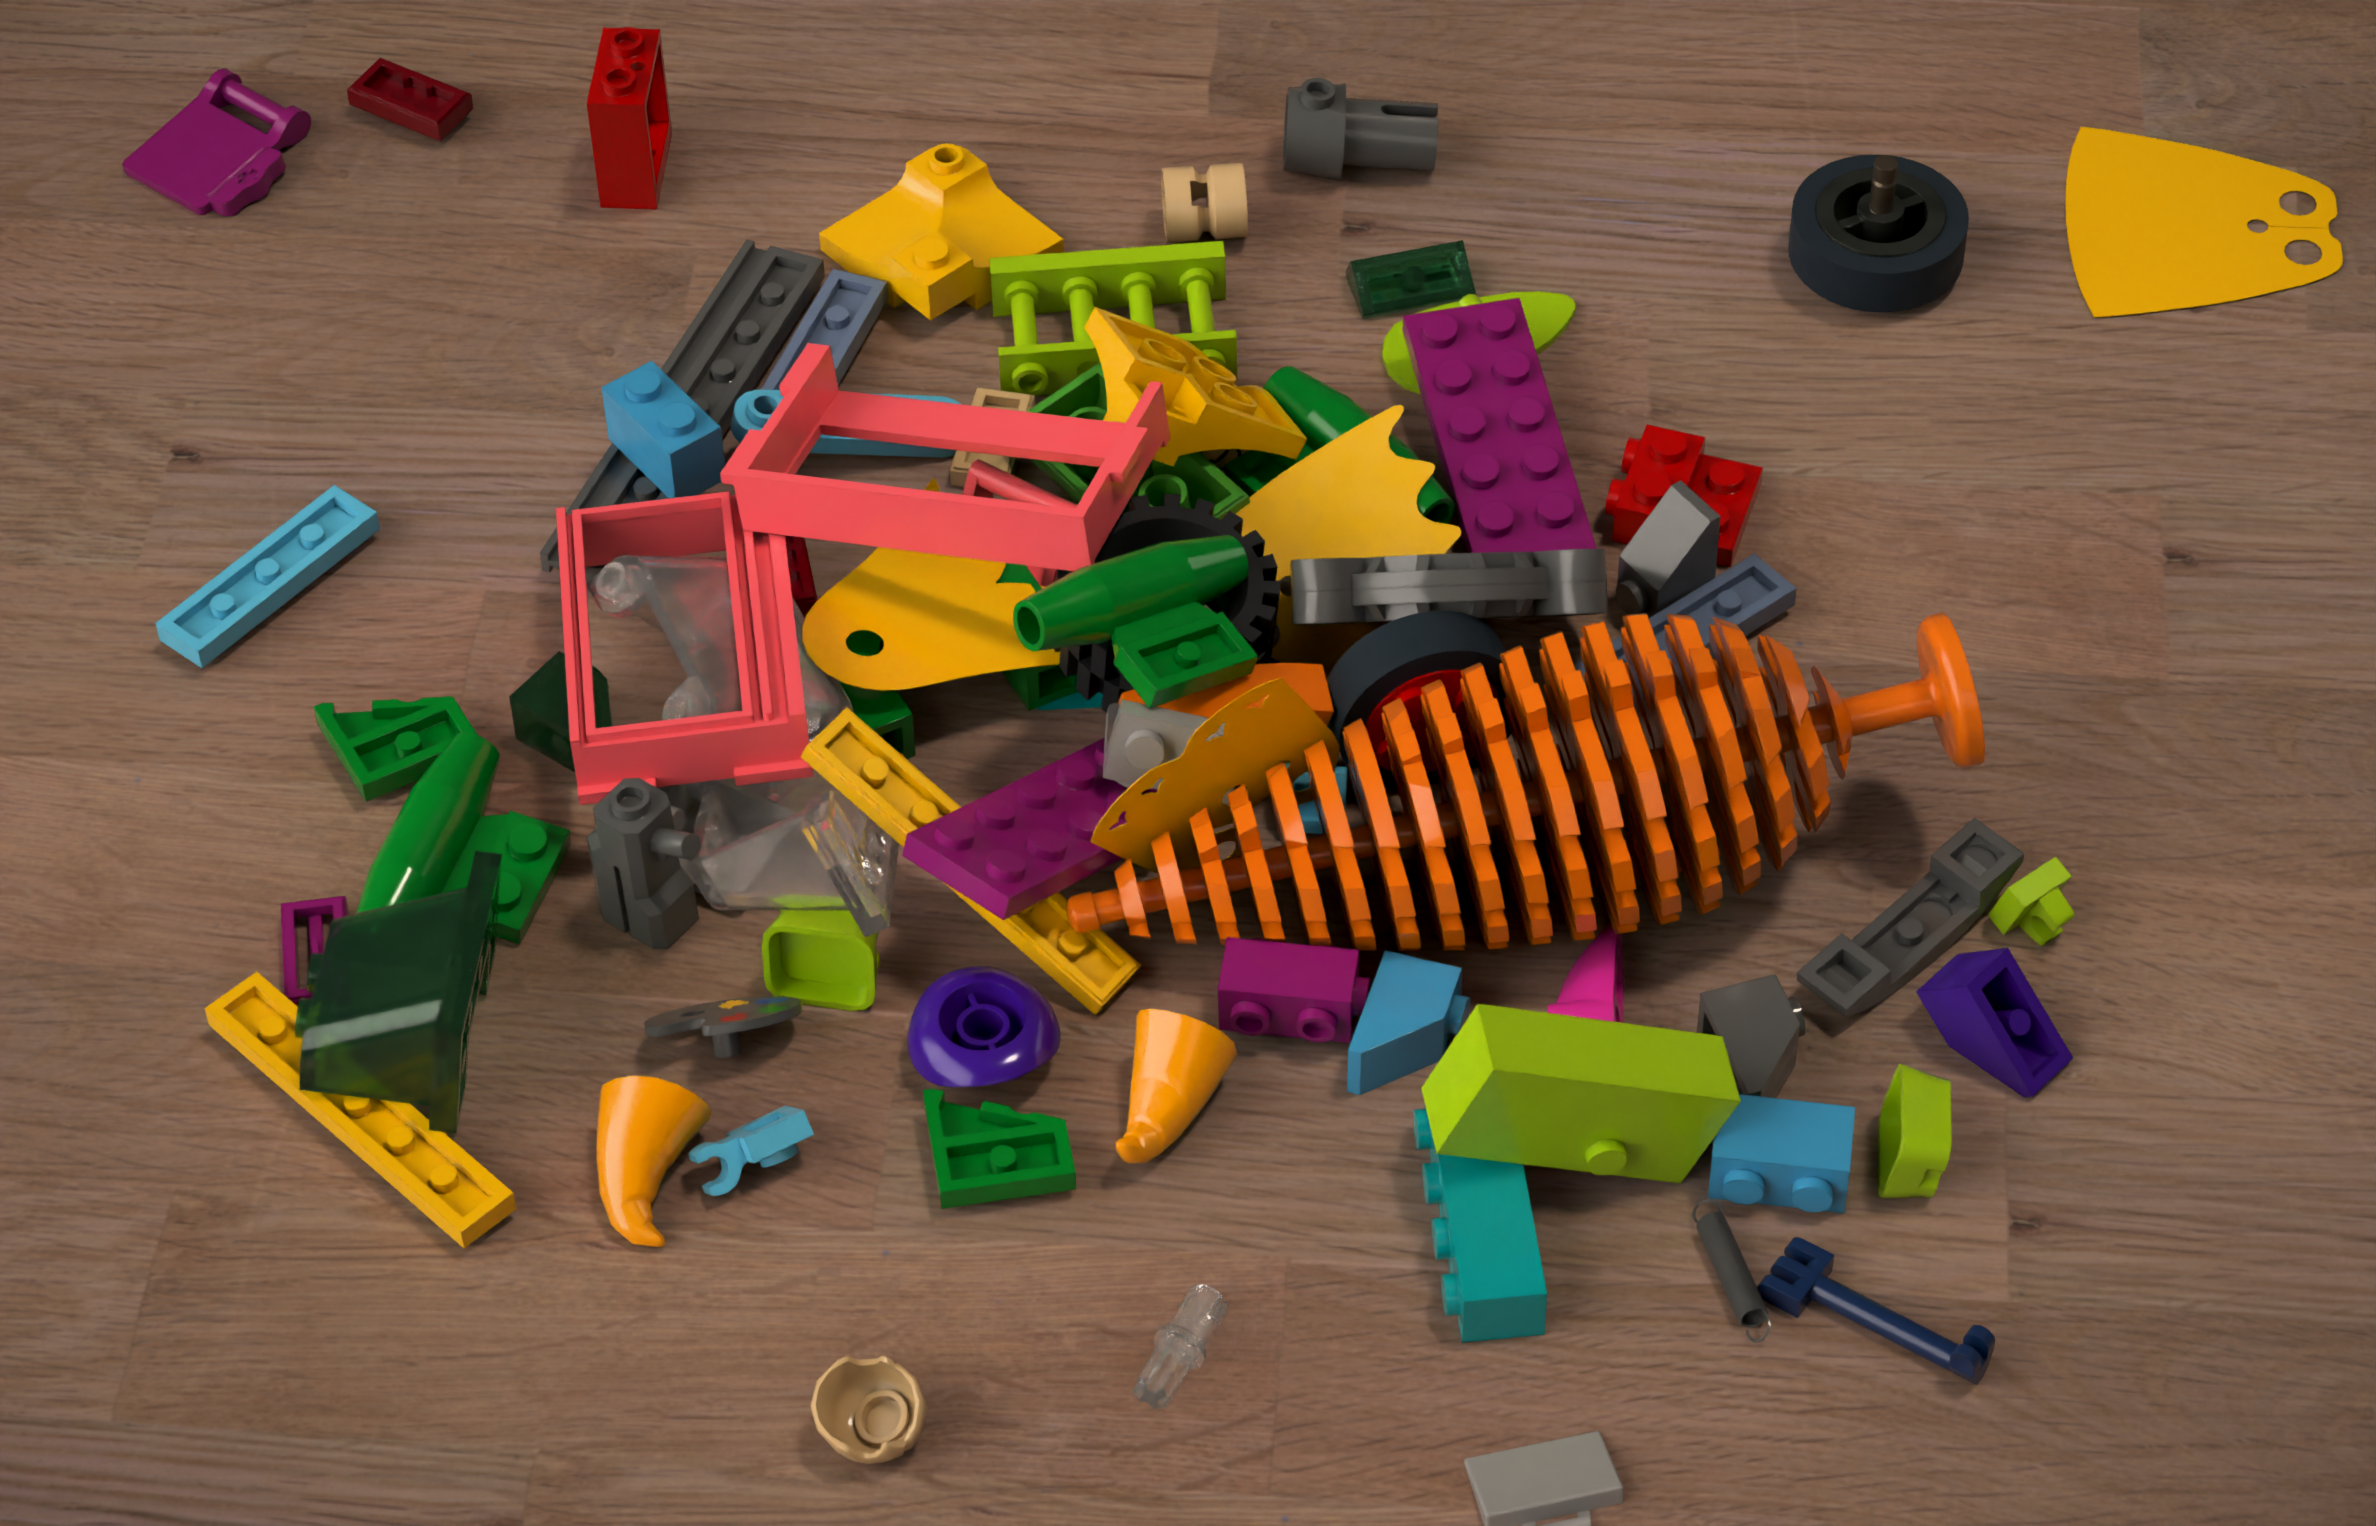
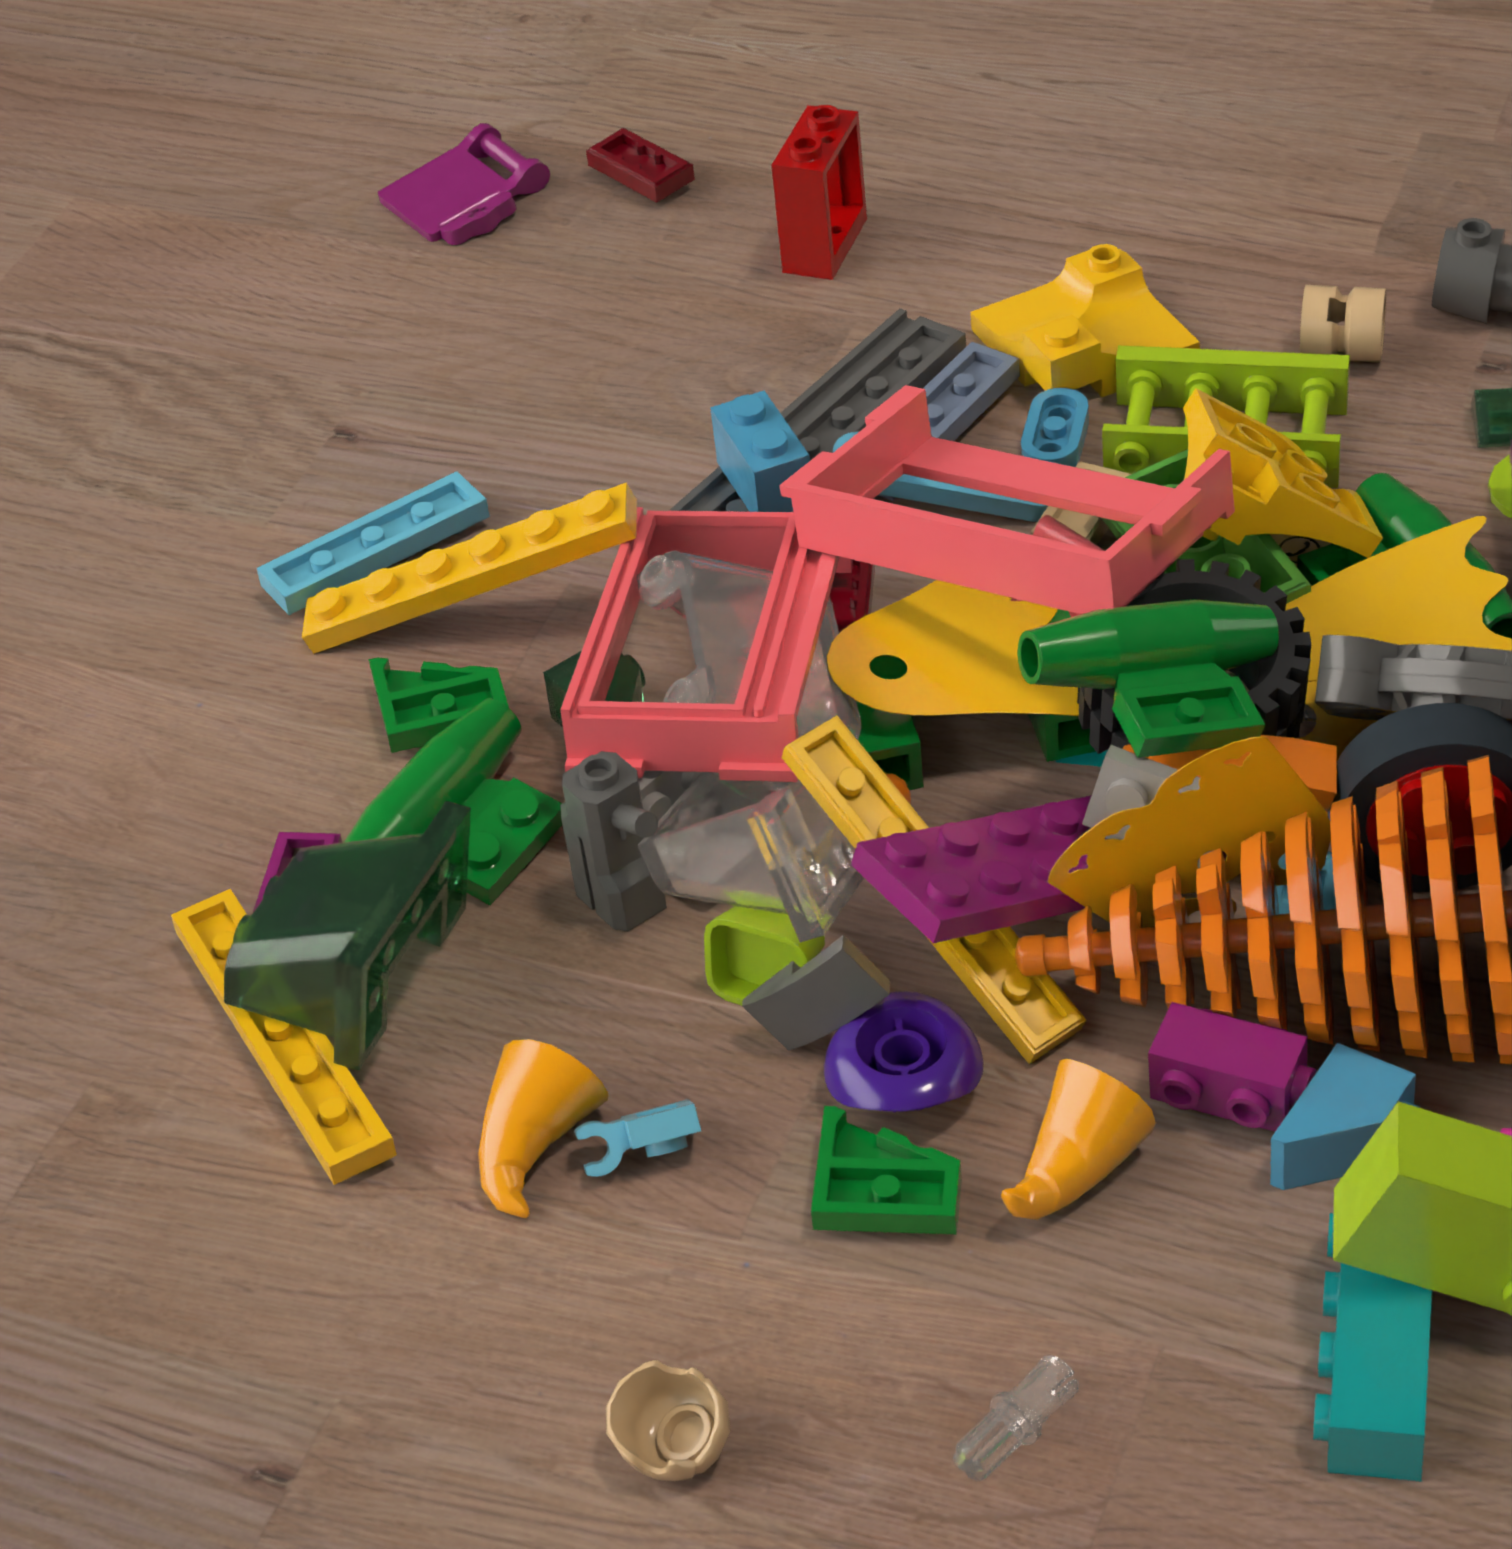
camera: 20 degrees right, 5 degrees down
dark grey piece [644,996,802,1058] -> none
none -> yellow plate [302,482,637,654]
none -> dark grey slope [742,935,890,1051]
none -> dark azure plate [1021,388,1089,467]

